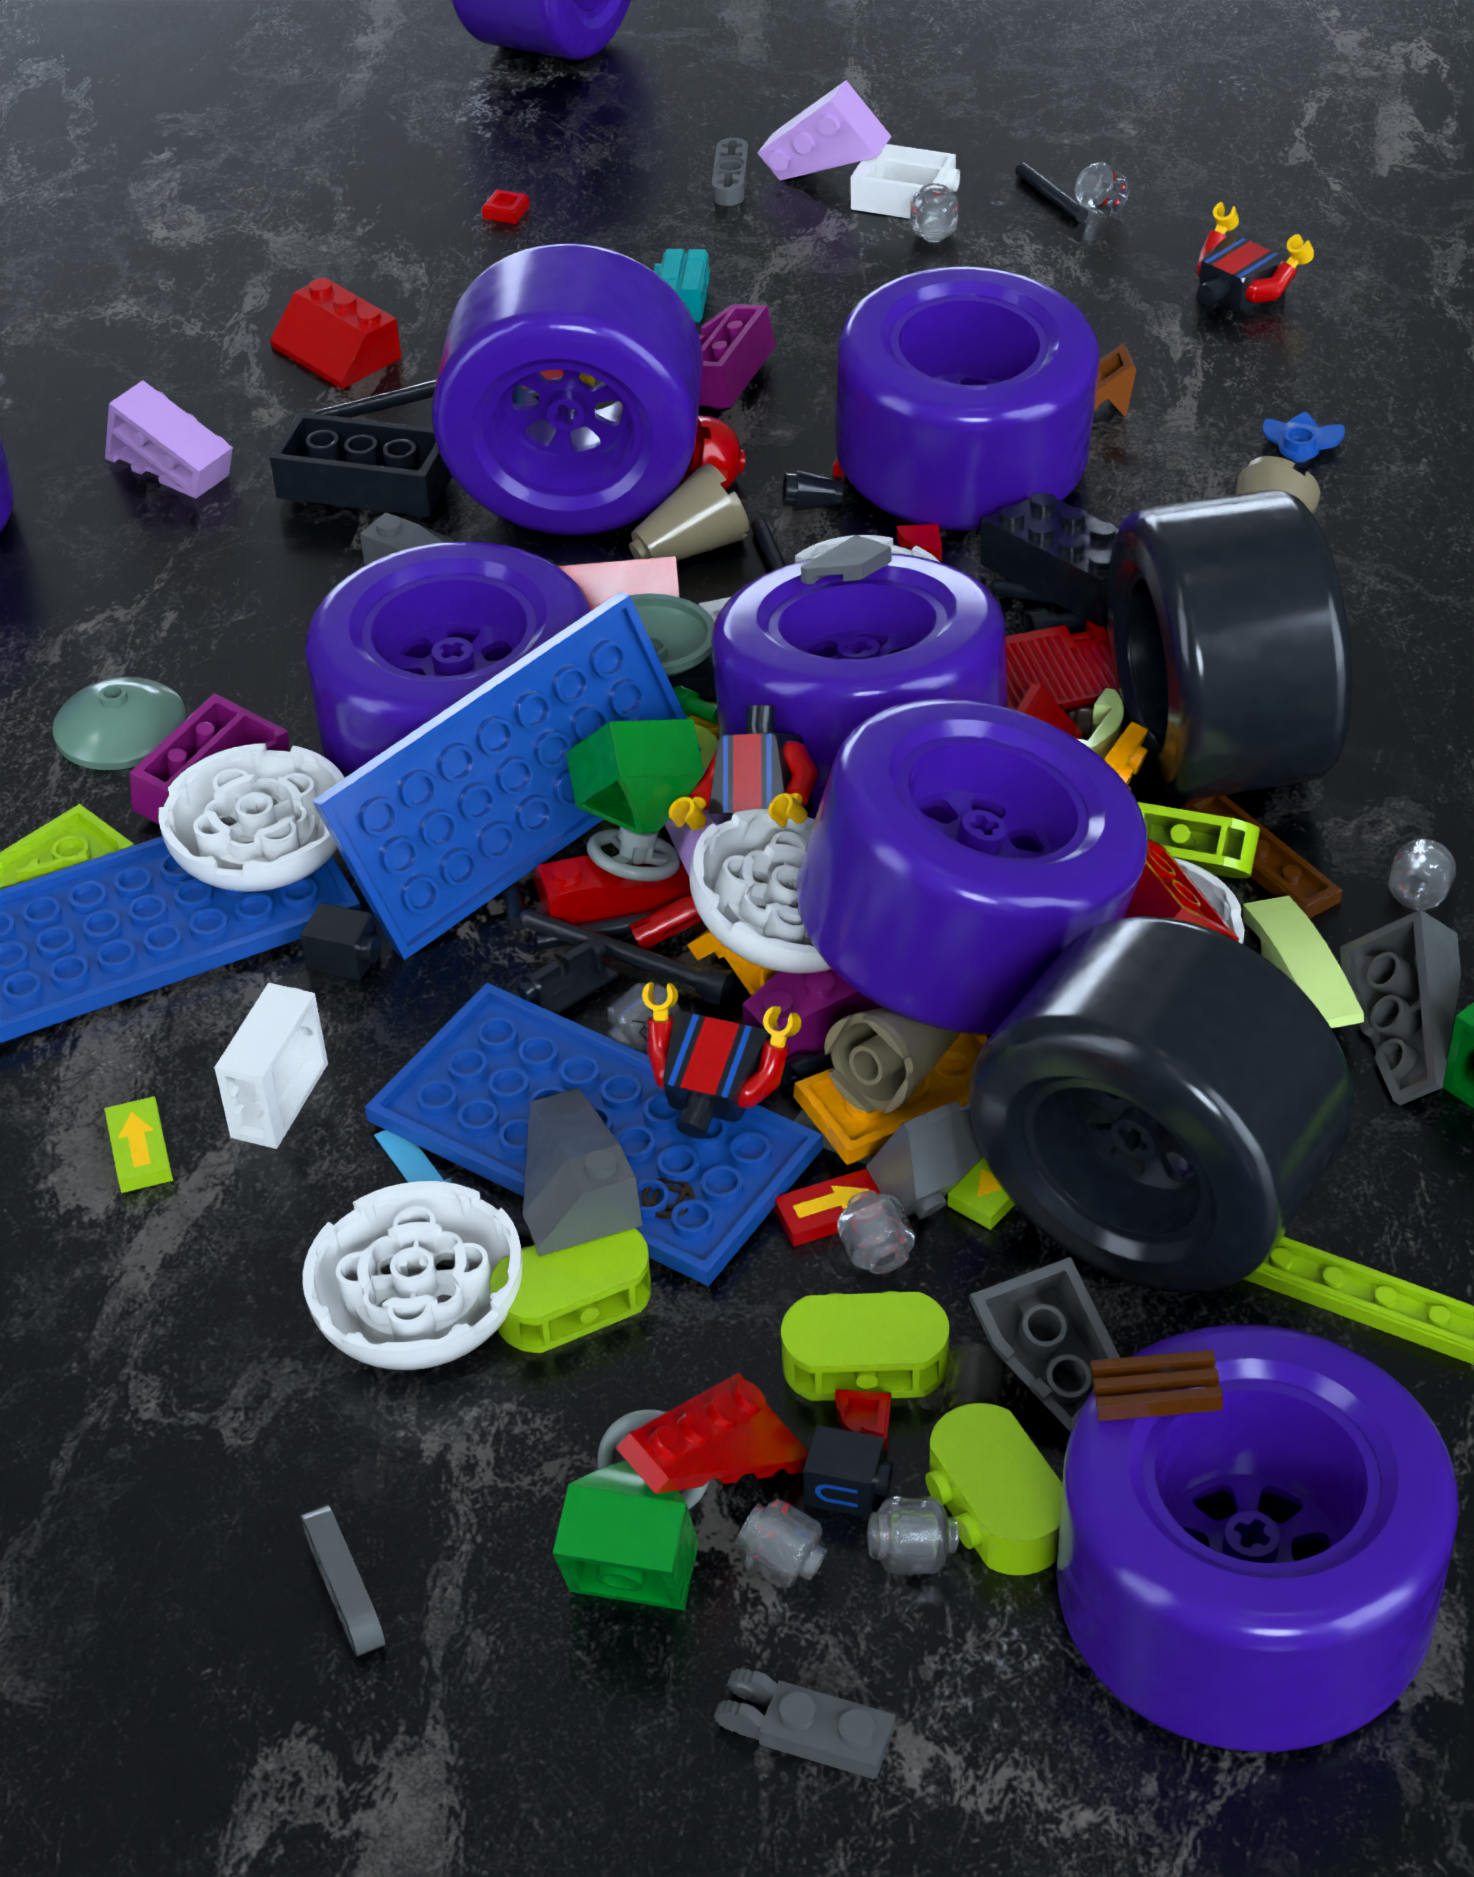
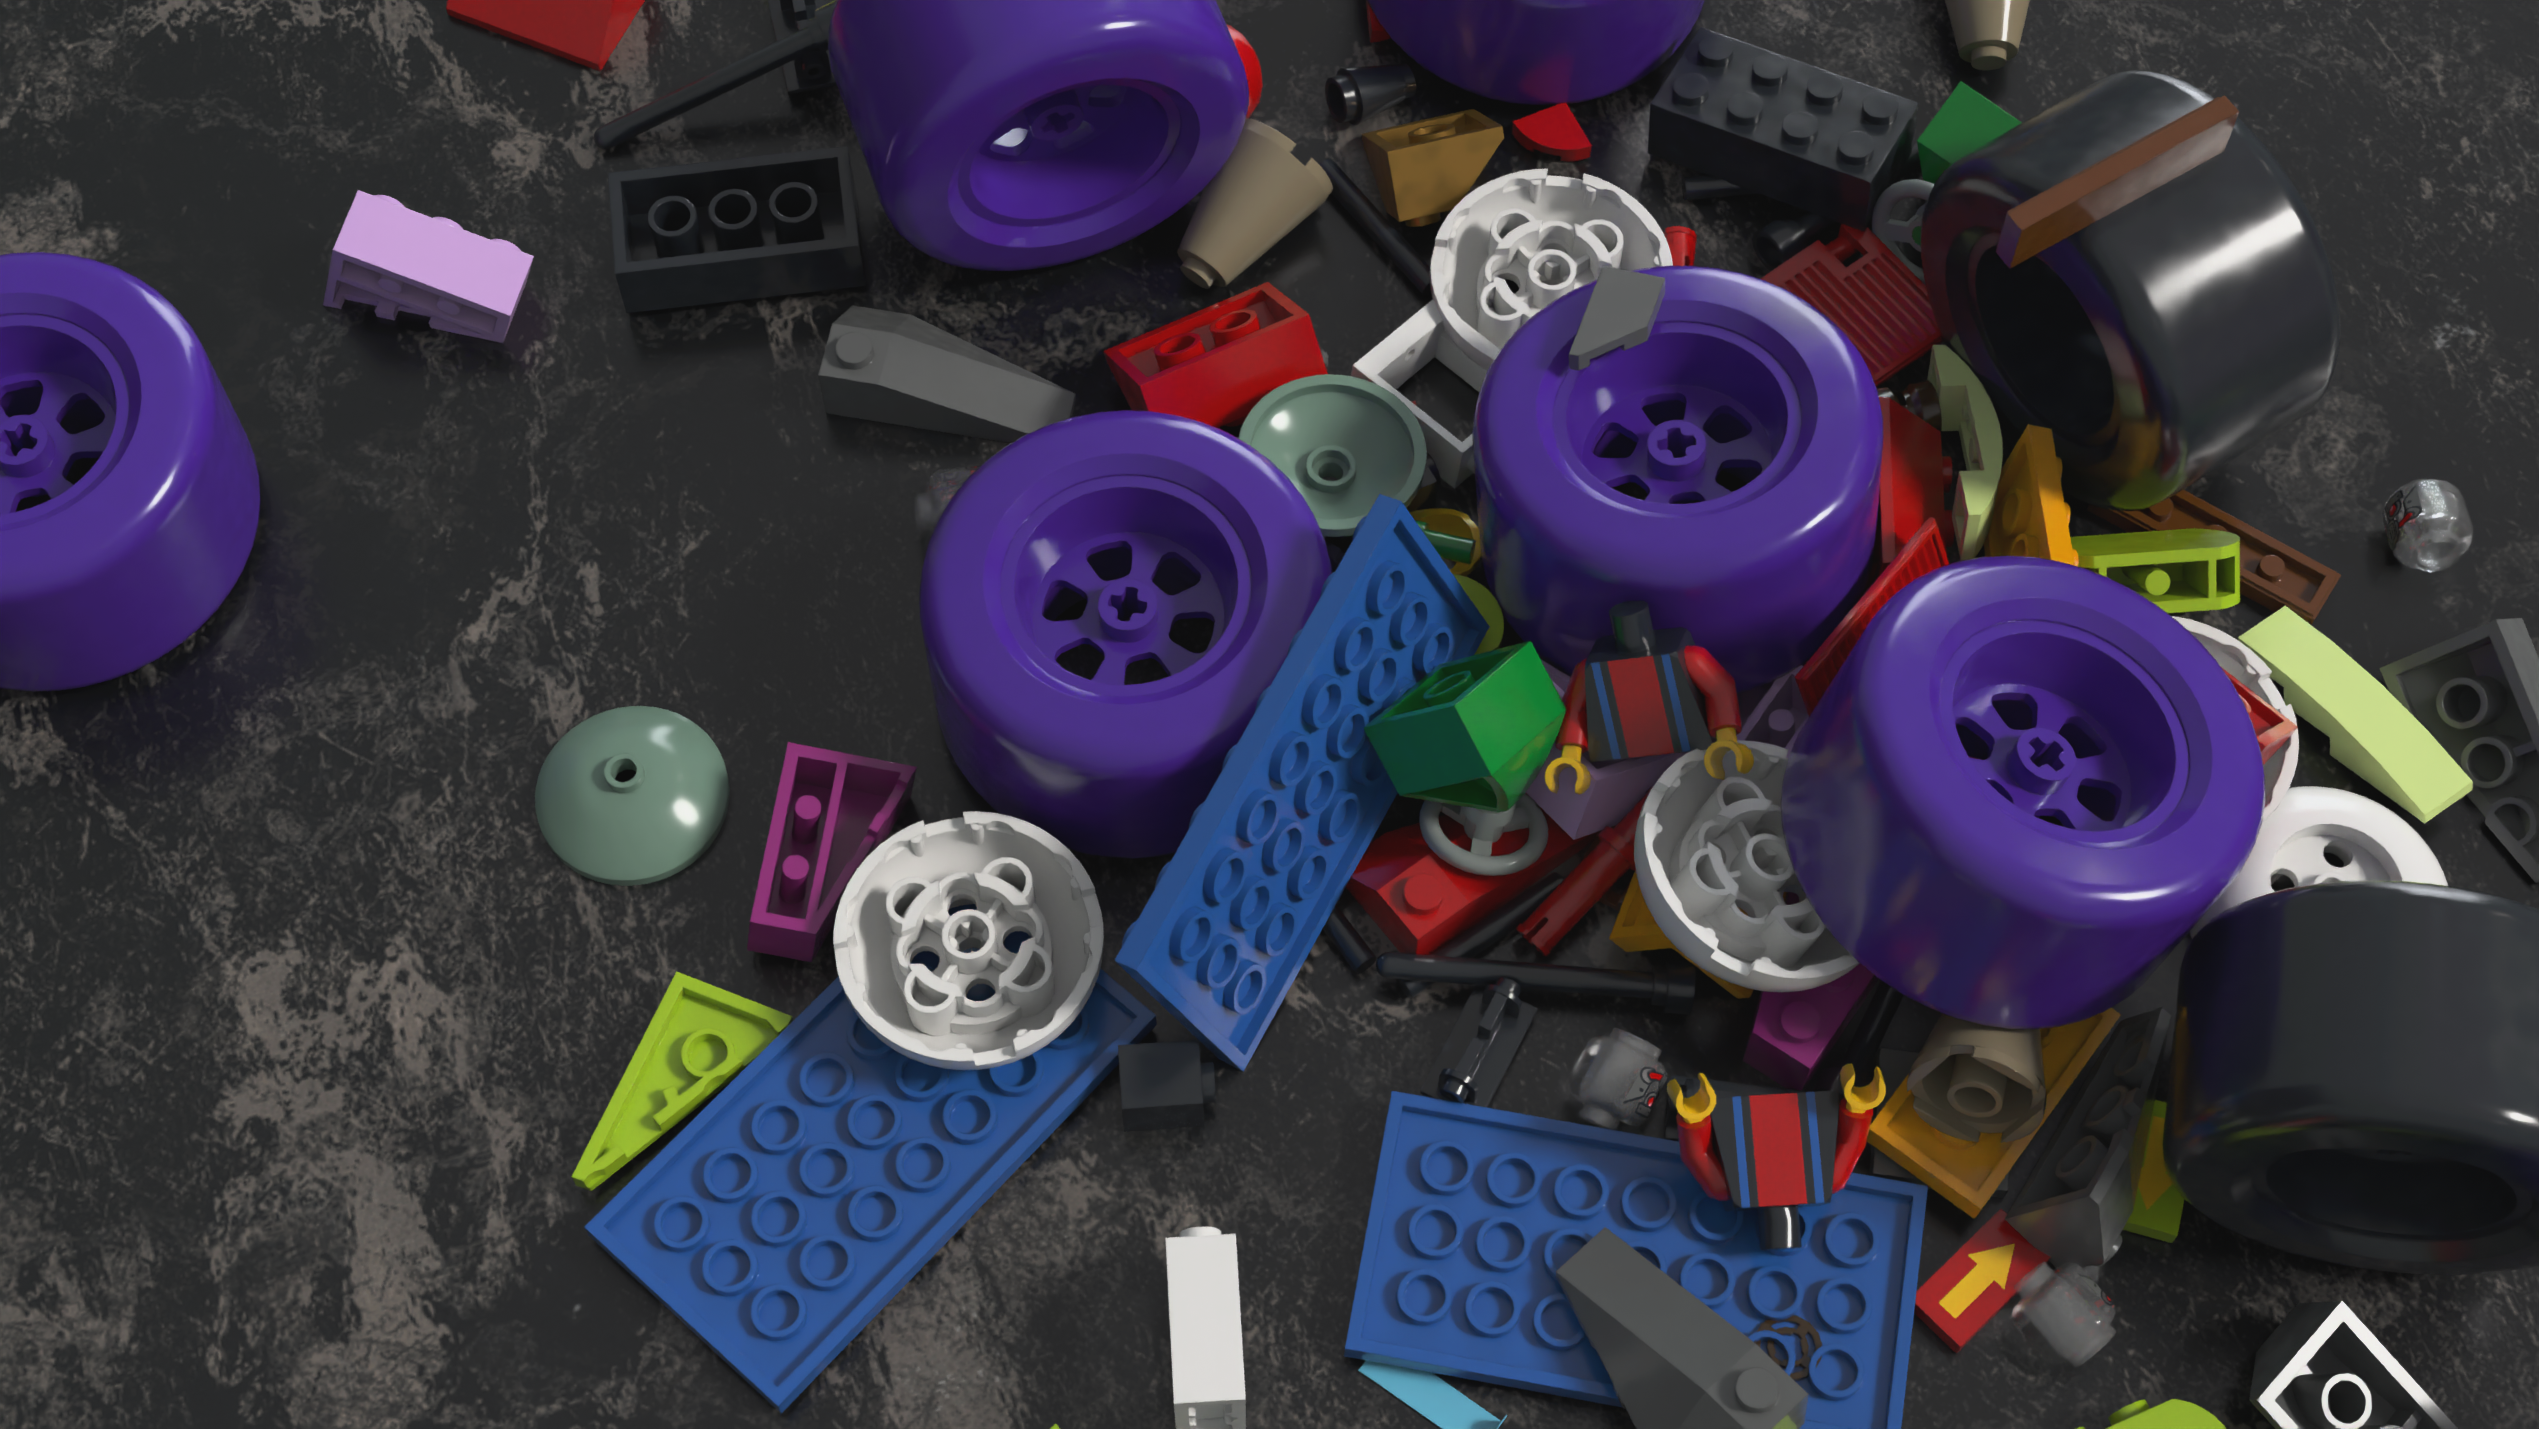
camera: 25 degrees left, 20 degrees up
none -> pearl gold slope [1362,109,1504,227]
none -> reddish brown tile [1996,95,2239,269]

